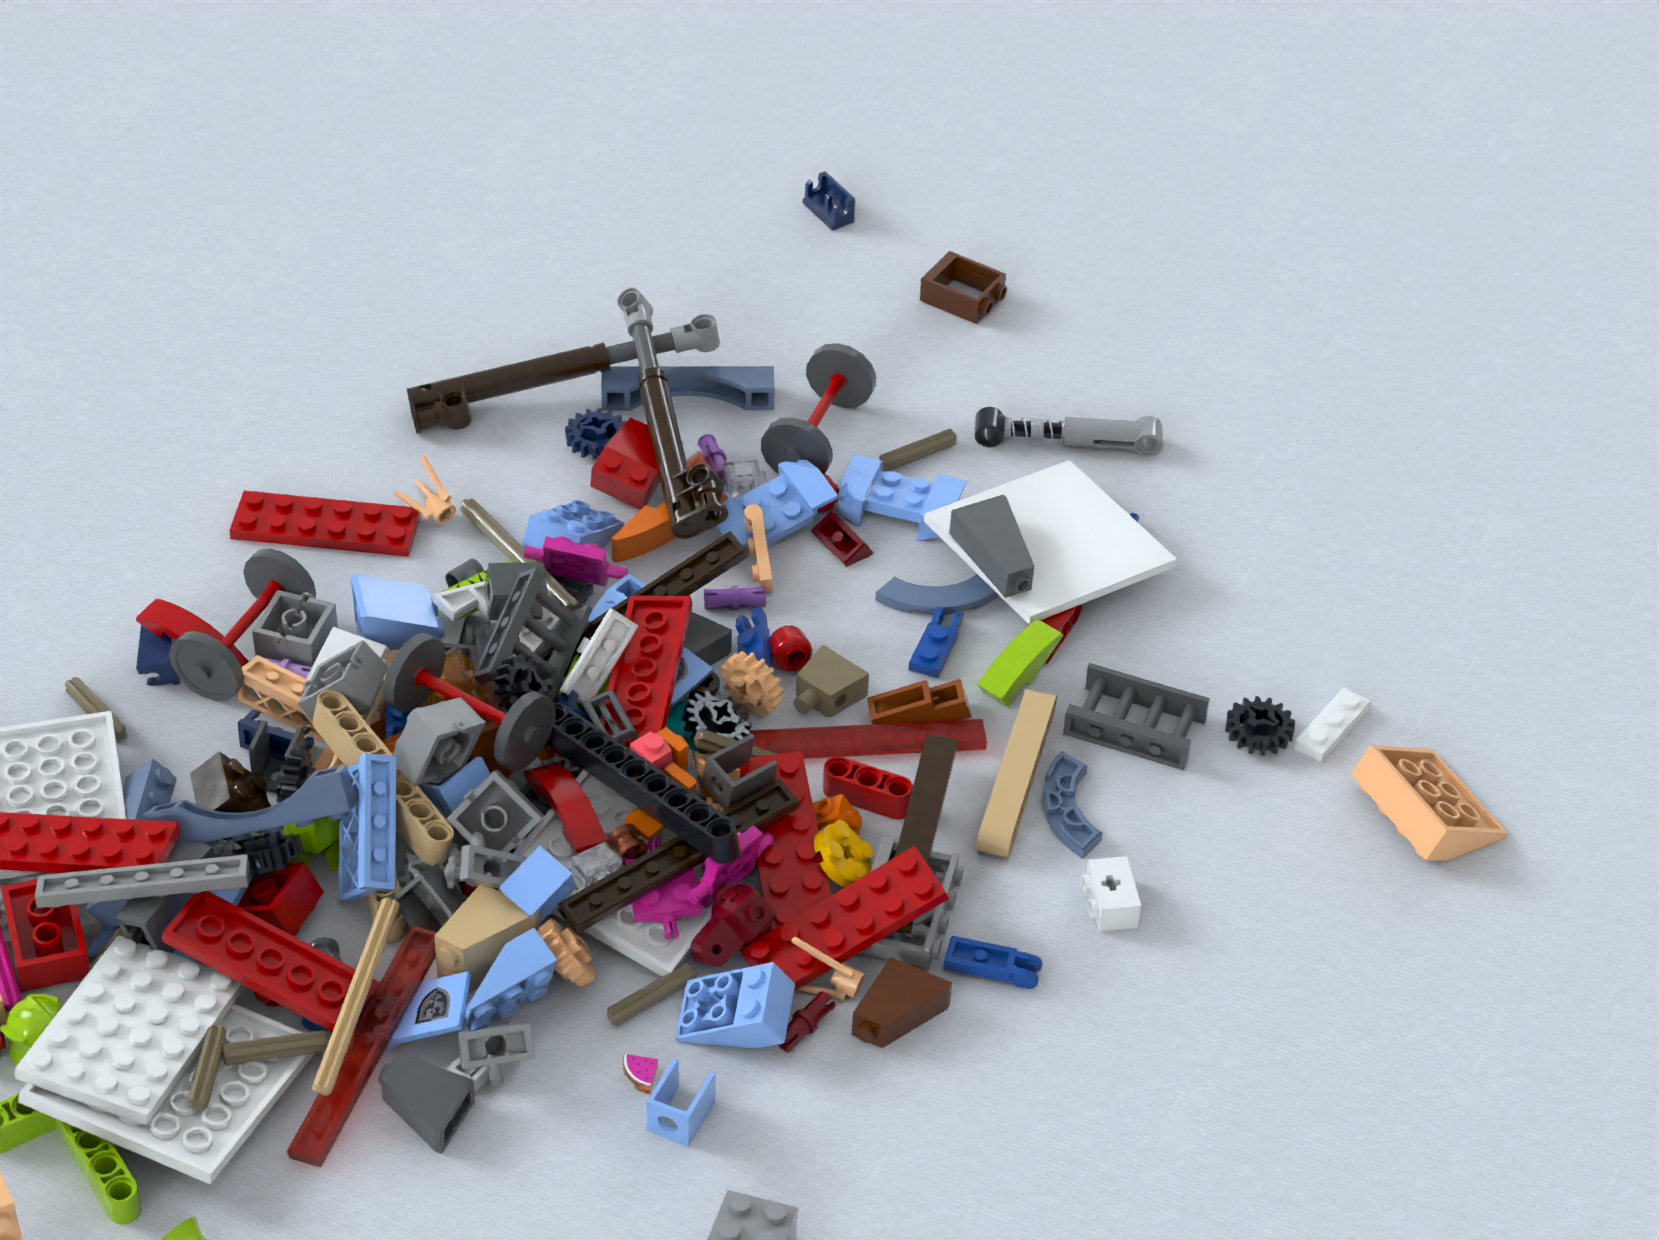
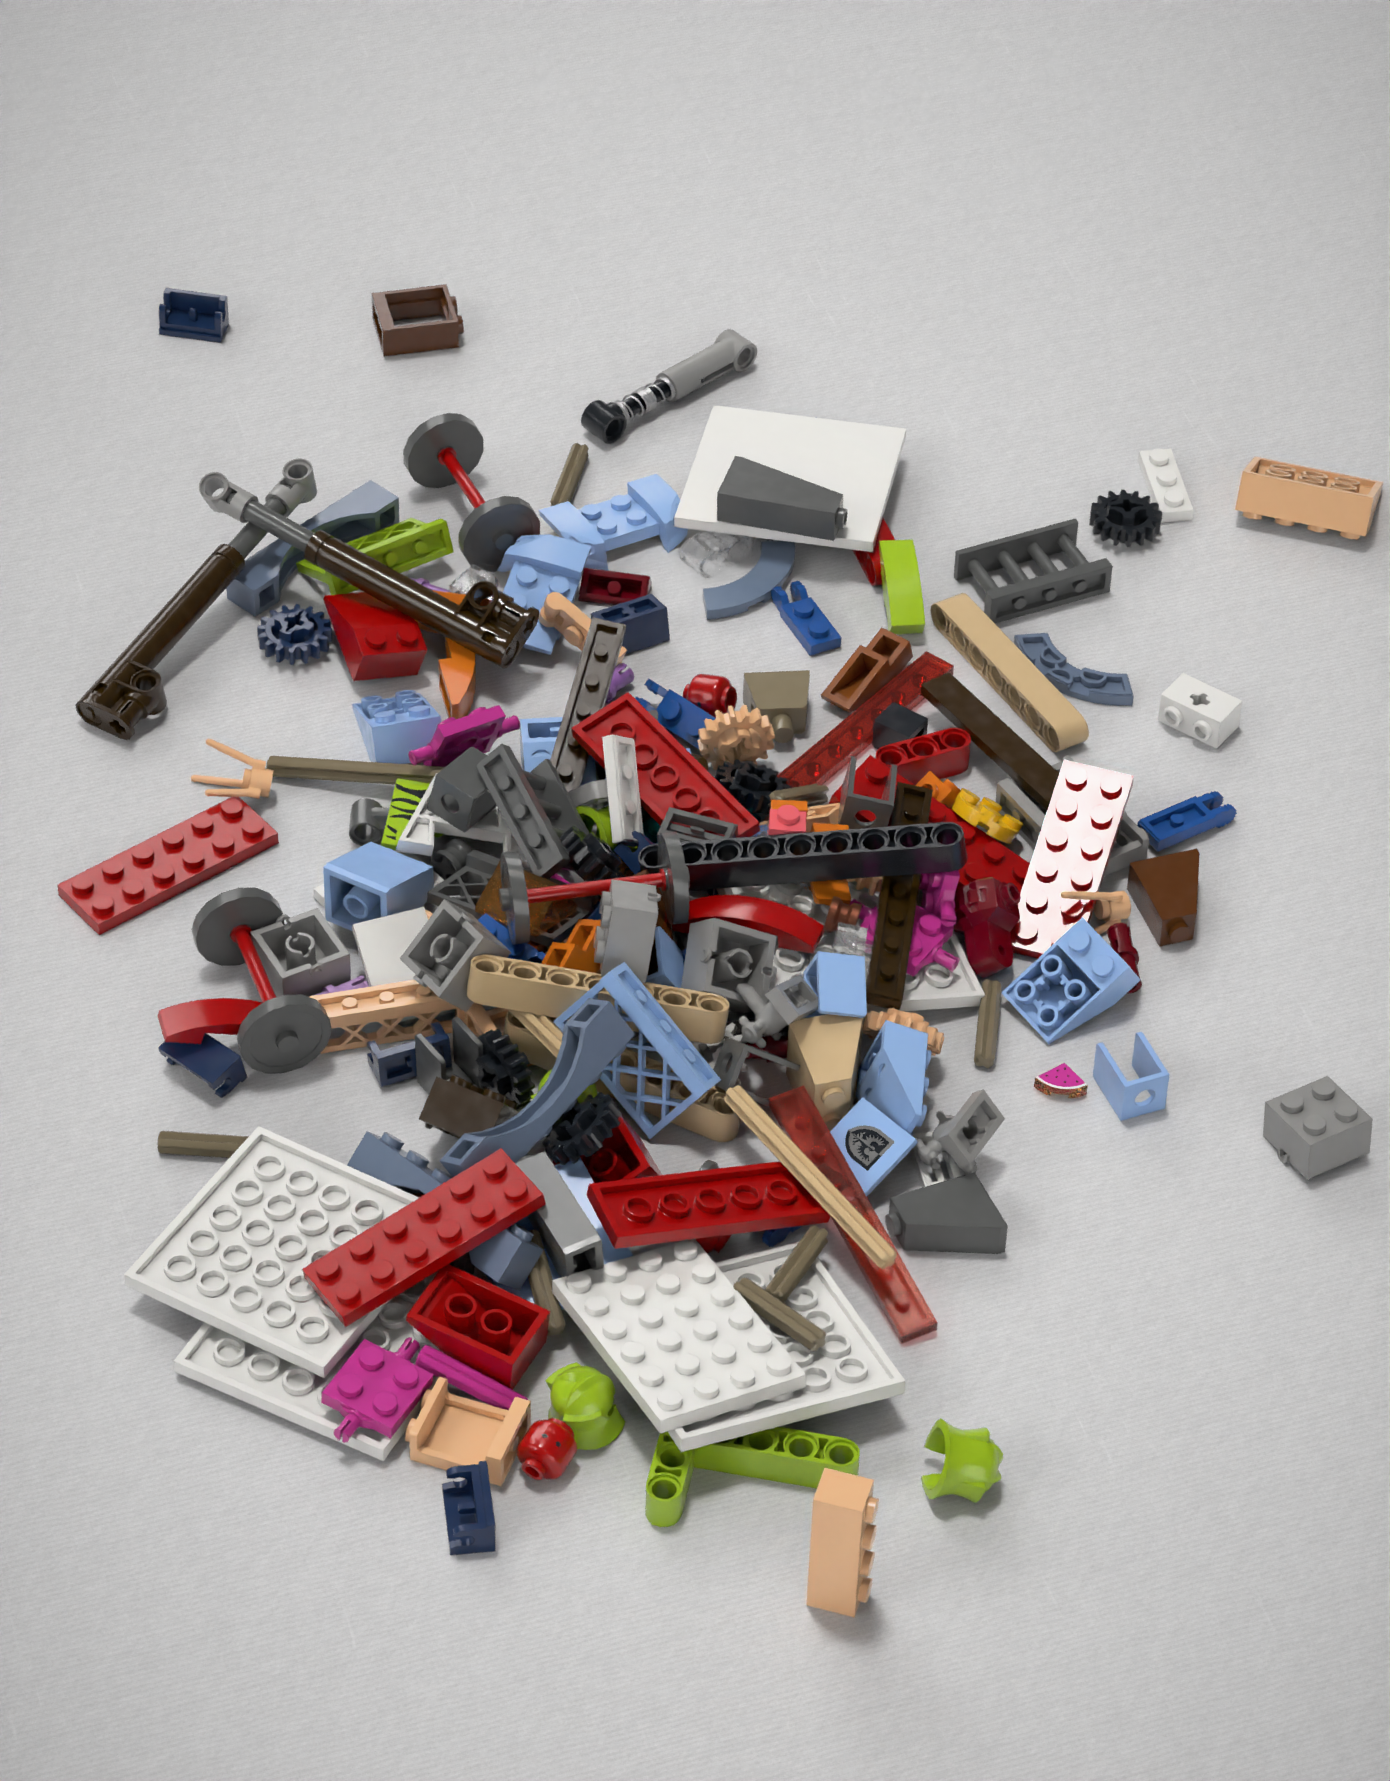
camera: 45 degrees left, 0 degrees up
light grey plate [35,855,249,908] -> none
none -> lime fence [296,518,454,595]
none -> dark blue hinge [591,594,670,655]
none -> clear beam [679,531,773,578]
none -> black panel [872,703,928,749]

